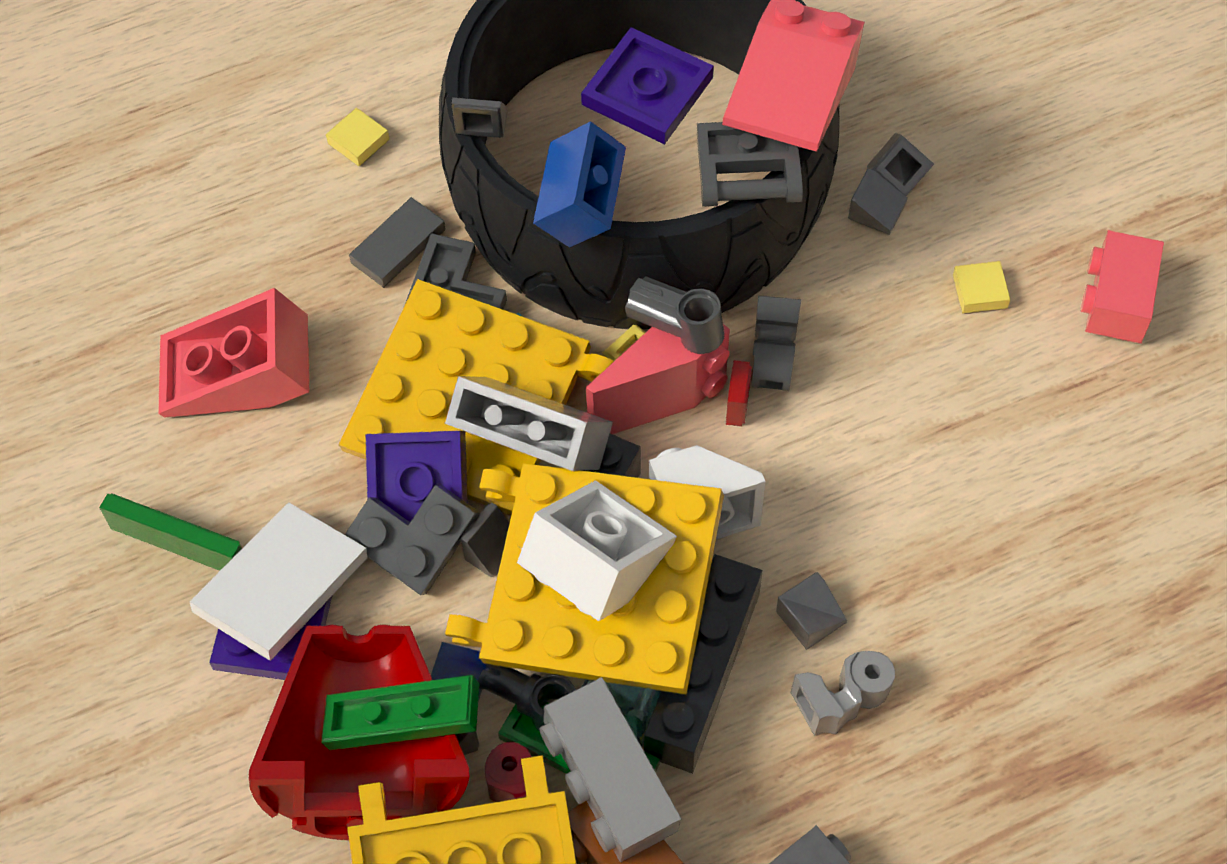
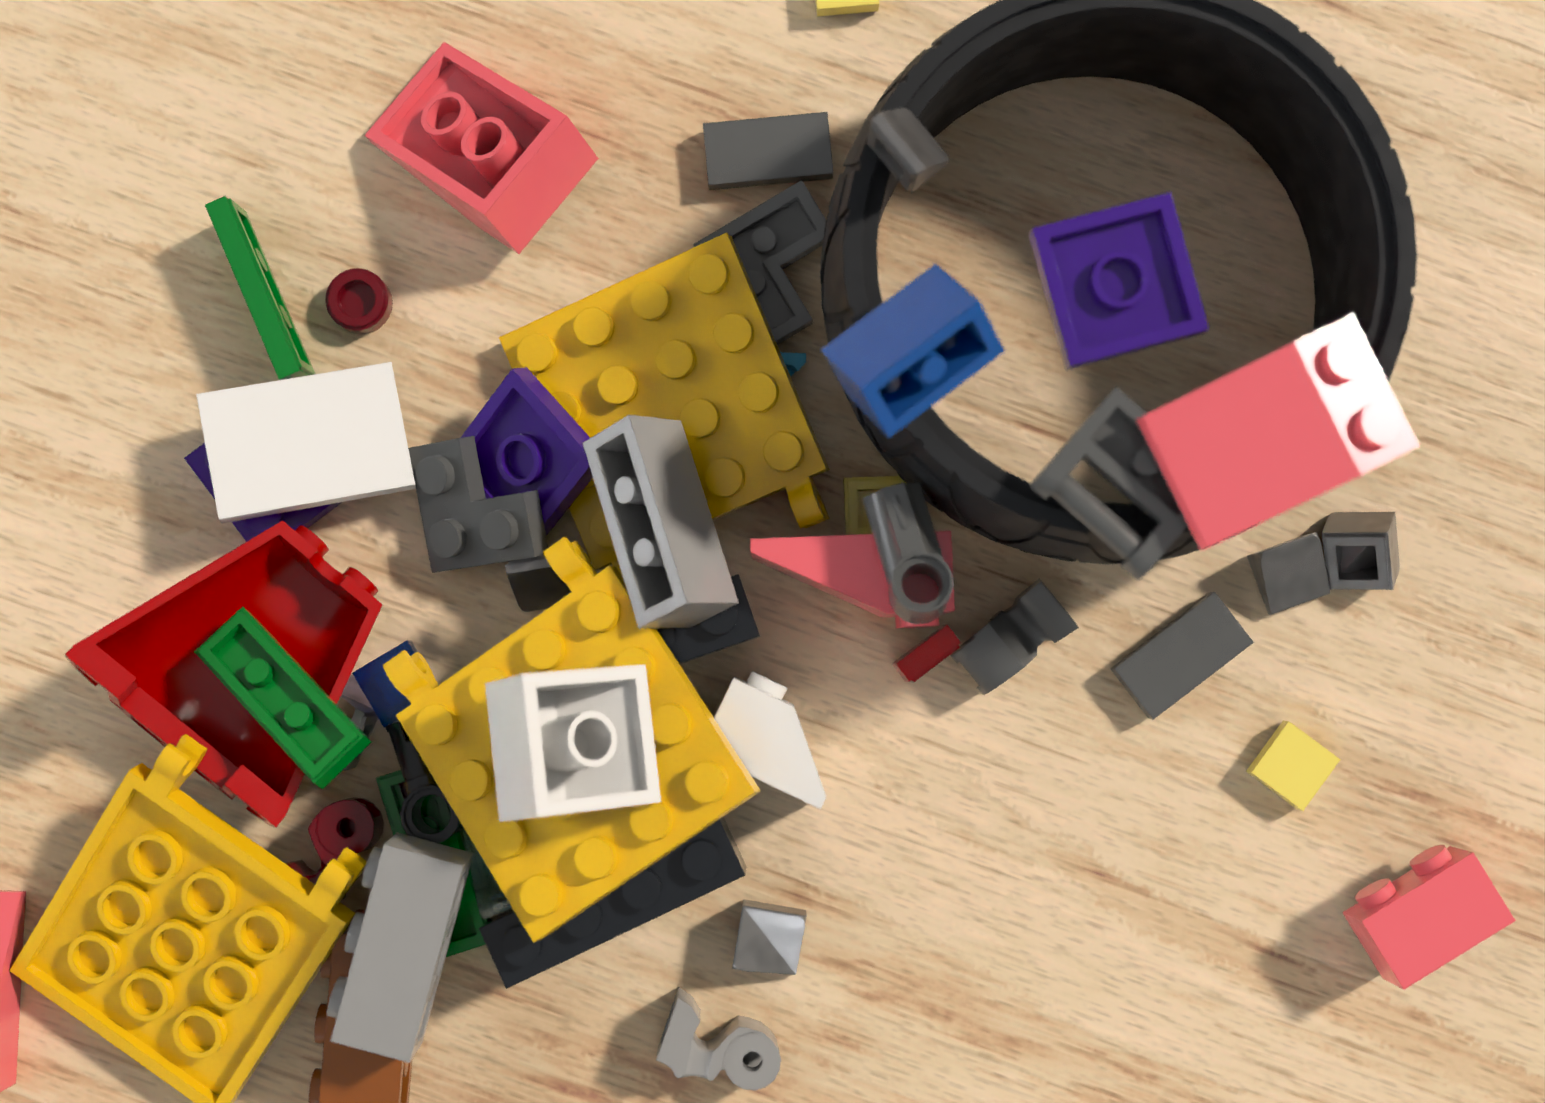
camera: 45 degrees right, 25 degrees up
none -> dark red tile [325,268,393,334]
none -> dark grey tile [1111,592,1254,720]

